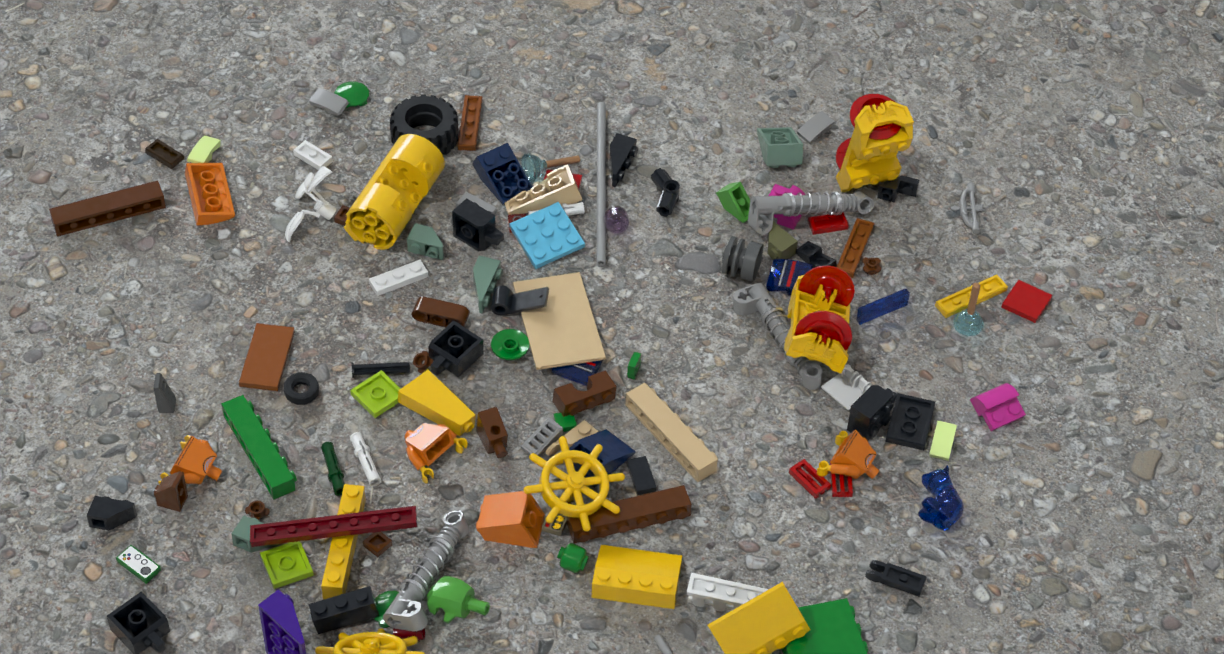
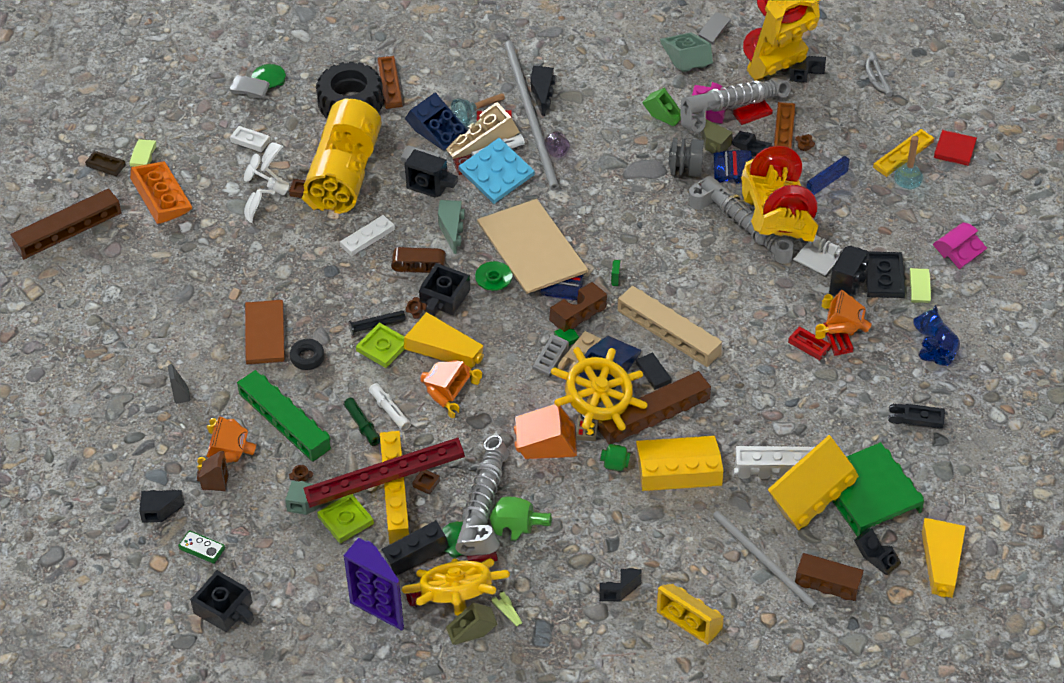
camera: 10 degrees left, 0 degrees up
sand green slope [407,223,444,260] -> none
reddish brown torso [476,407,508,458] -> none
black door [490,285,549,316] -> none
black piece [651,168,680,217] -> none

